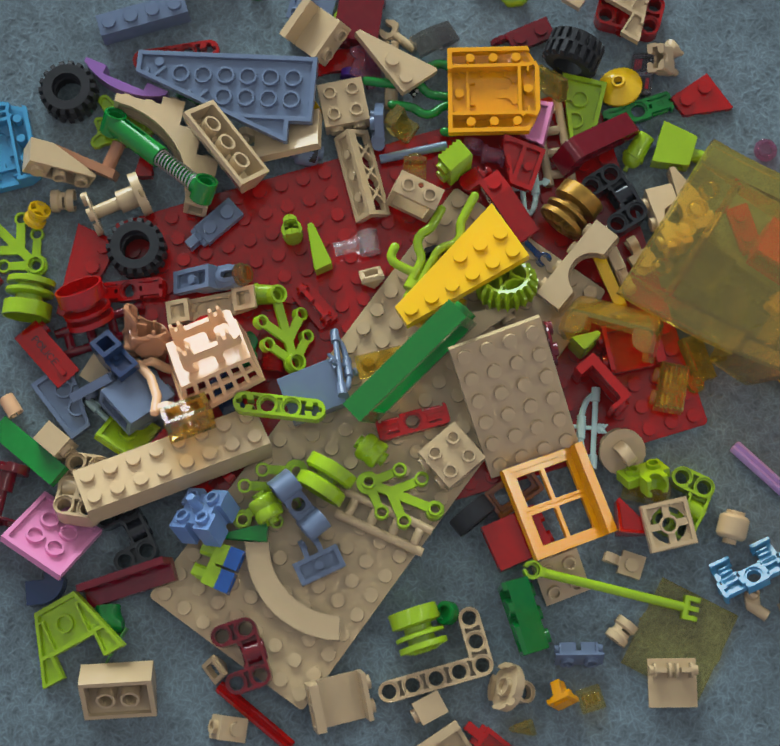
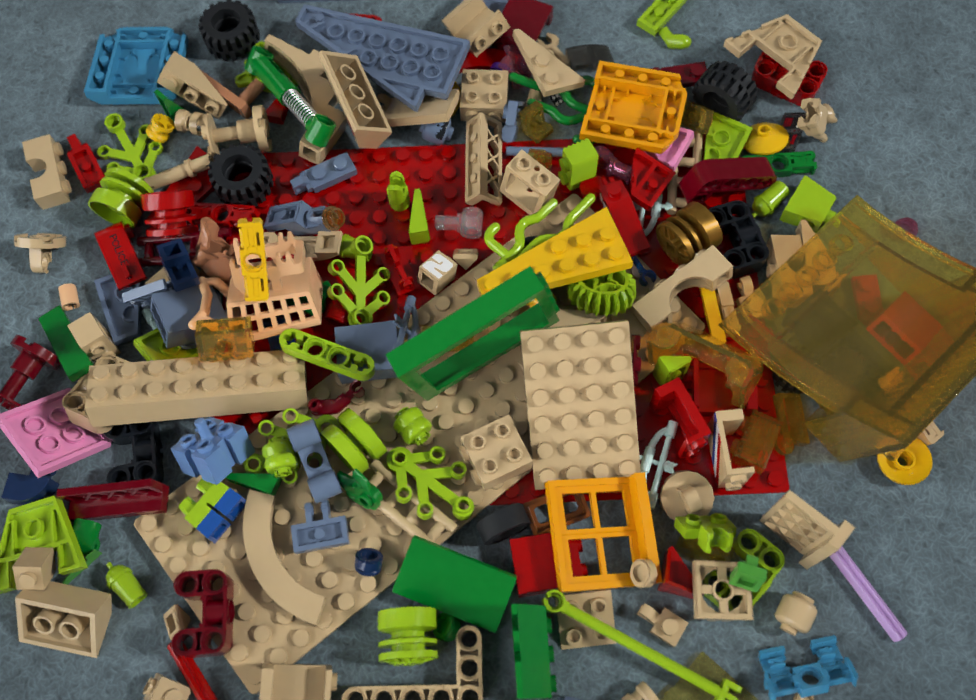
camera: 15 degrees right, 10 degrees down
medium lavender slope [84,57,170,103] -> none
red piece [375,402,450,442] -> none
red wing [670,73,733,118] -> none
none -> tan brick [12,547,57,590]
none -> lime piece [106,562,148,609]
none -> tan pin [144,153,214,191]
none -> green piece [154,89,185,122]
none -> yellow piece [237,218,269,302]
none -> dark red arm [308,380,365,416]
none -> green plate [337,468,383,510]
none -> dark blue tile [355,548,383,577]
none -> green slope [392,535,517,633]
none -> tan brick [417,250,457,296]
none -> tan tile [630,559,658,588]
none -> tan panel [708,409,755,491]
none -> bright green tile [729,554,767,593]
none -> tan fence [759,490,855,570]

